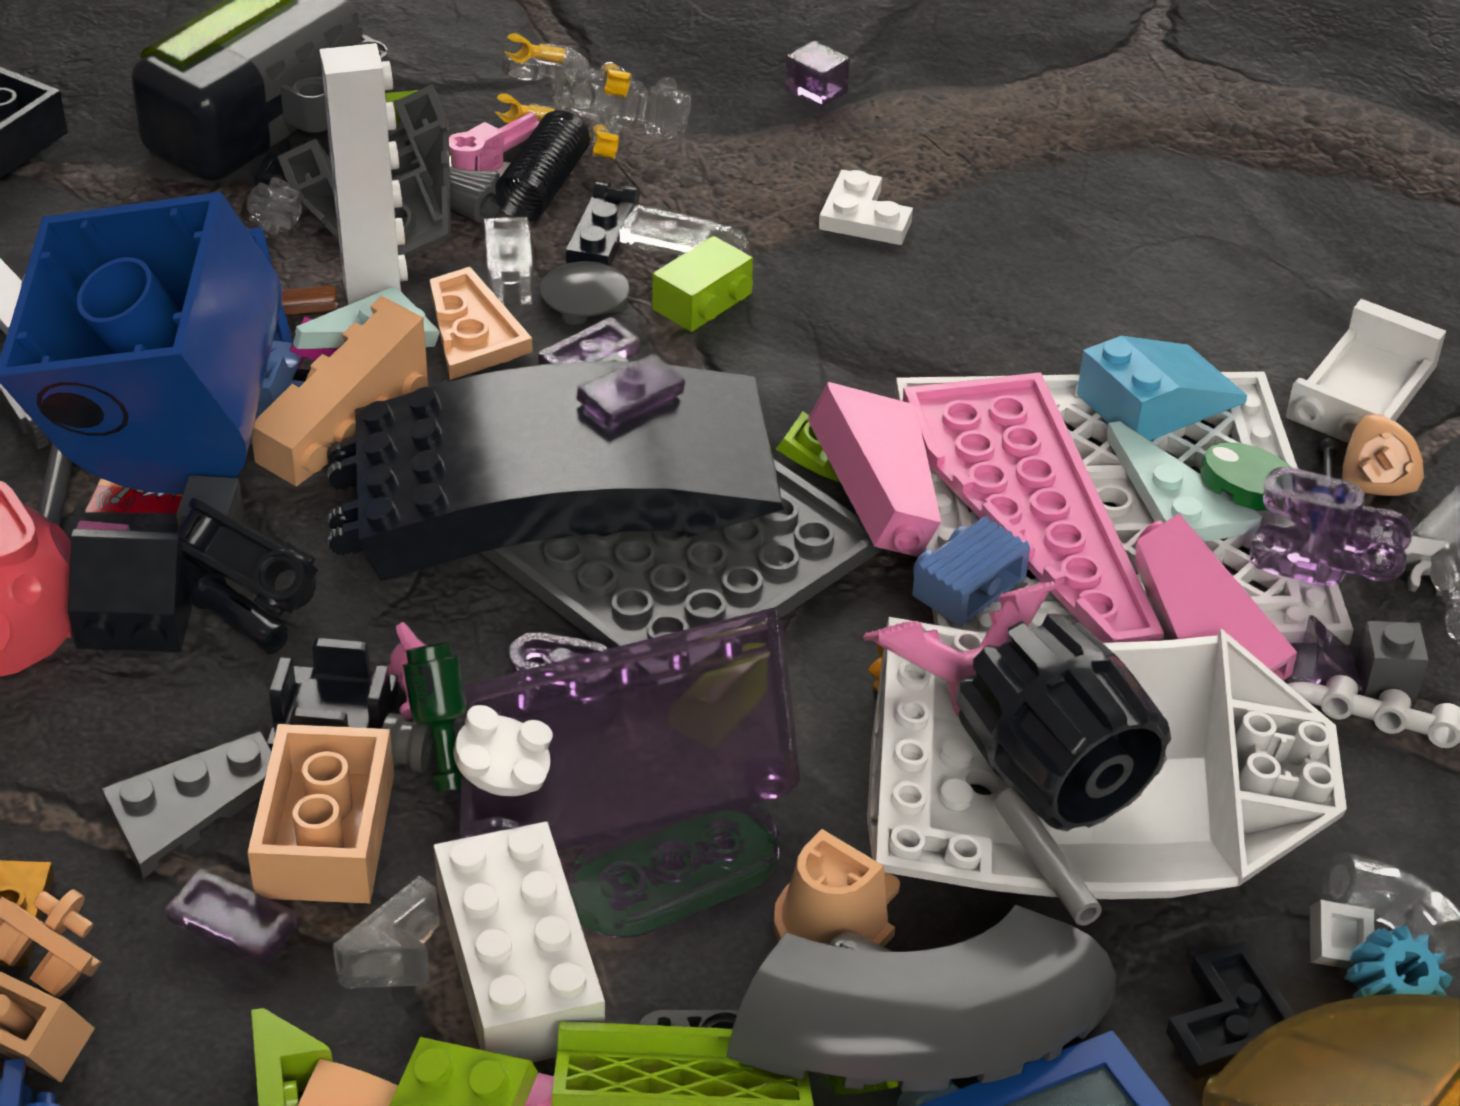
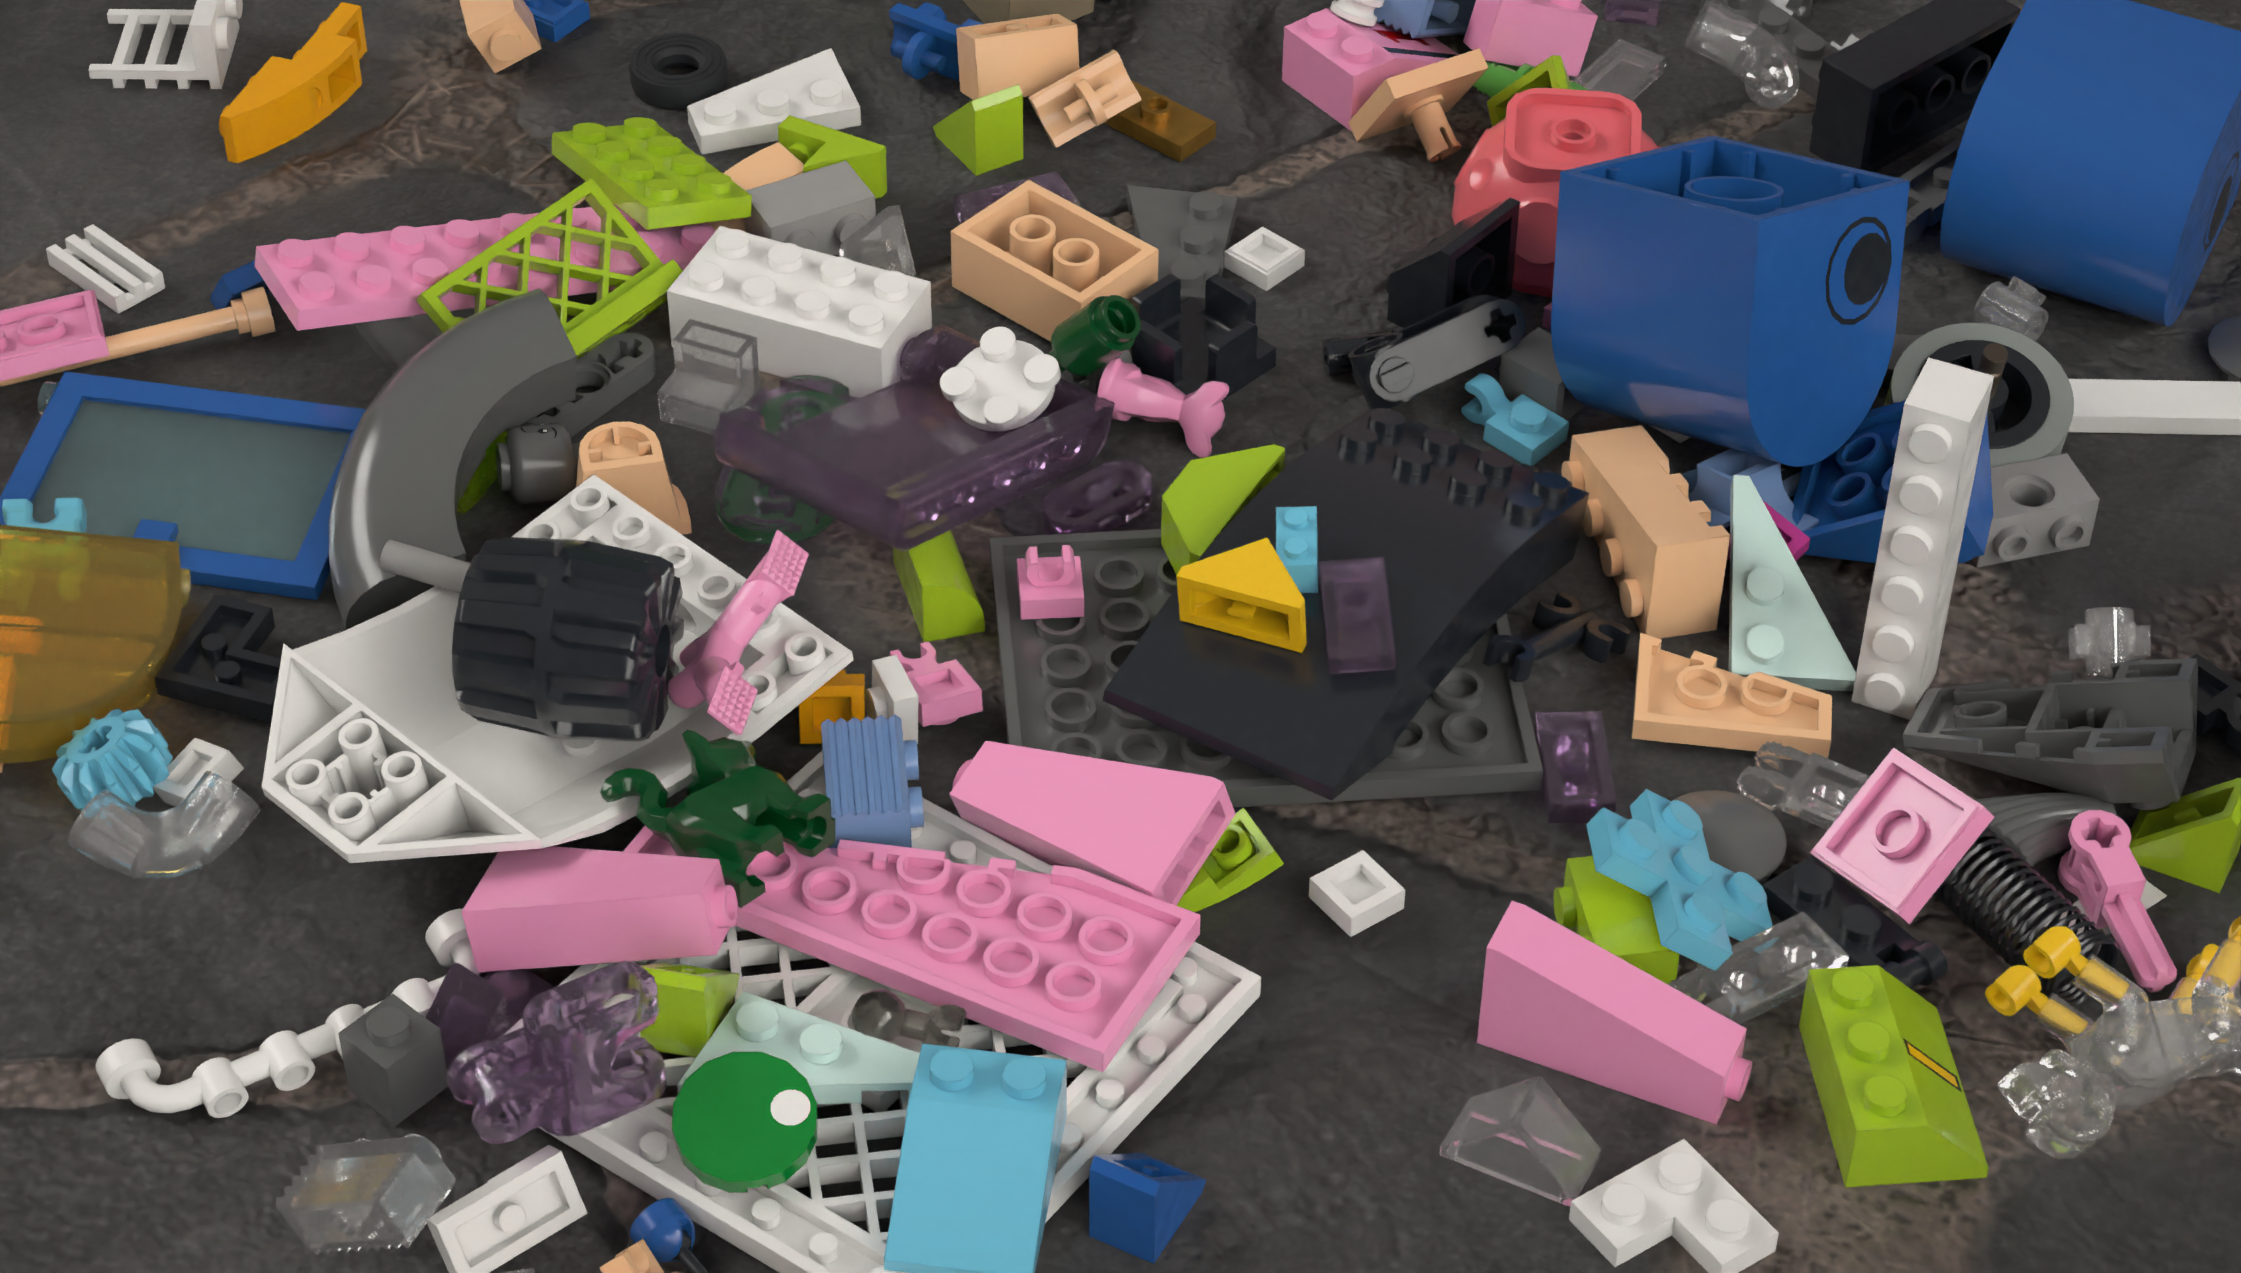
camera: 130 degrees right, 0 degrees up
none -> dark green animal [600,730,836,908]
none -> lime slope [634,962,740,1057]
none -> clear piece [658,319,760,439]
none -> light grey brick [744,161,877,256]
none -> clear smoke arm [851,989,966,1048]
none -> white plate [865,655,919,744]
none -> bright pink plate [890,641,983,727]
none -> lime slope [933,84,1023,176]
none -> bright pink tile [1017,545,1084,620]
none -> blue slope [1089,1153,1206,1264]
none -> lime slope [1161,444,1286,576]
none -> yellow slope [1176,538,1307,653]
none -> white tile [1224,227,1305,291]
none -> medium azure piece [1276,506,1318,593]
none -> white plate [1309,850,1405,937]
none -> clear slope [1439,1076,1601,1207]
none -> medium azure plate [1461,373,1569,466]
none -> bright pink slope [1477,901,1752,1125]
none -> medium azure plate [1586,789,1774,971]
none -> lime slope [1799,965,1989,1188]
none -> bright pink tile [1810,748,1994,924]

